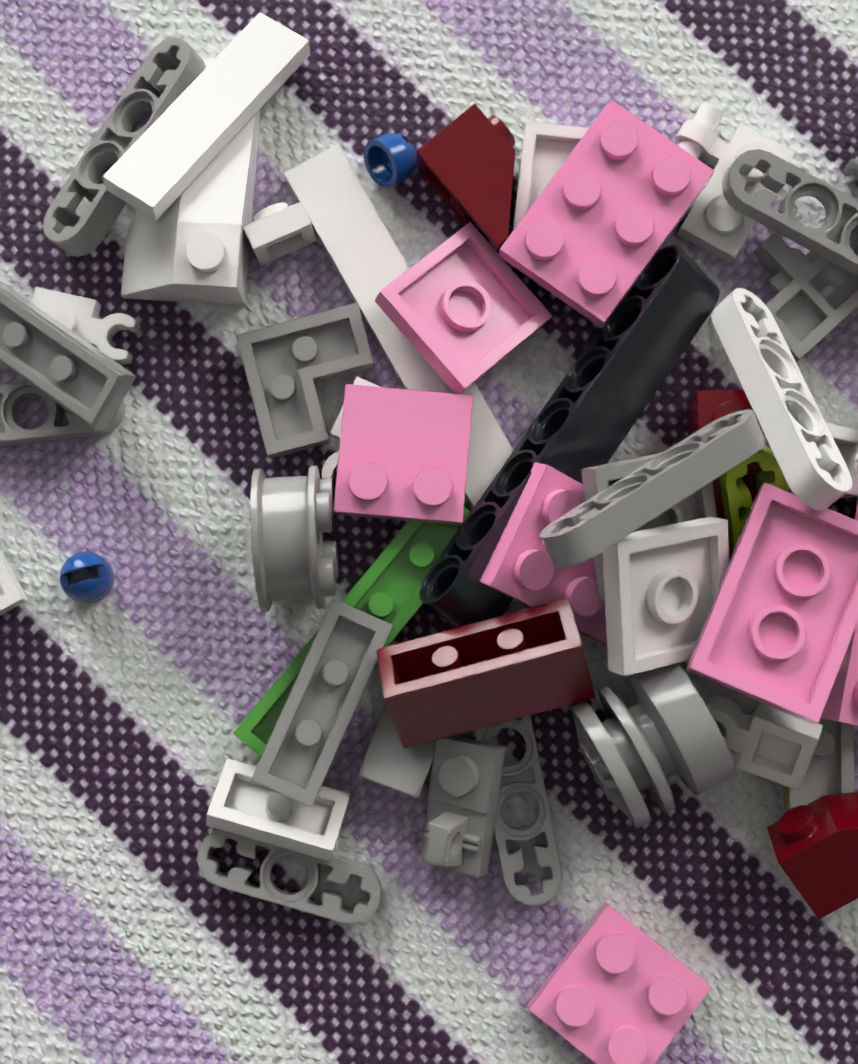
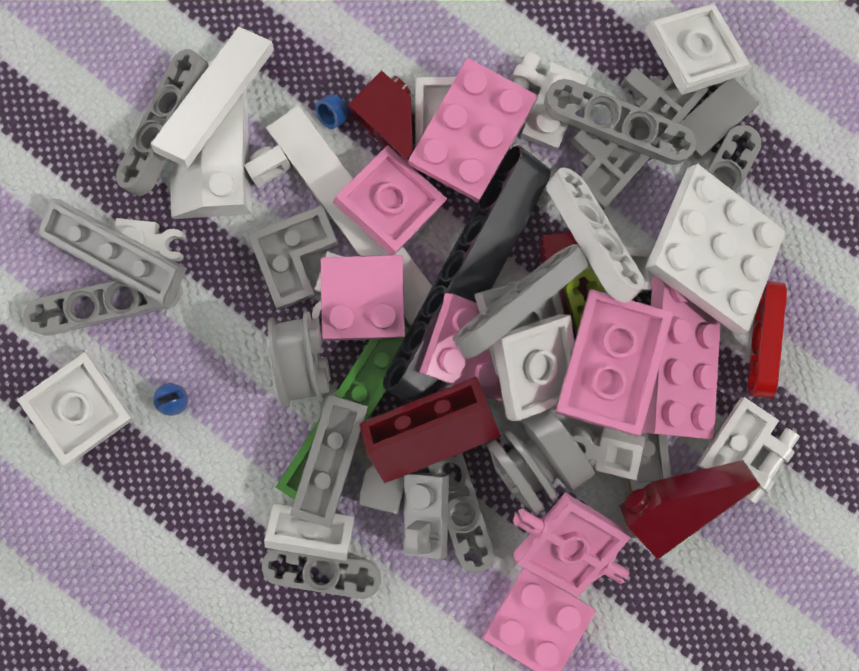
camera: 10 degrees left, 0 degrees up
none -> bright pink plate [513,493,631,597]

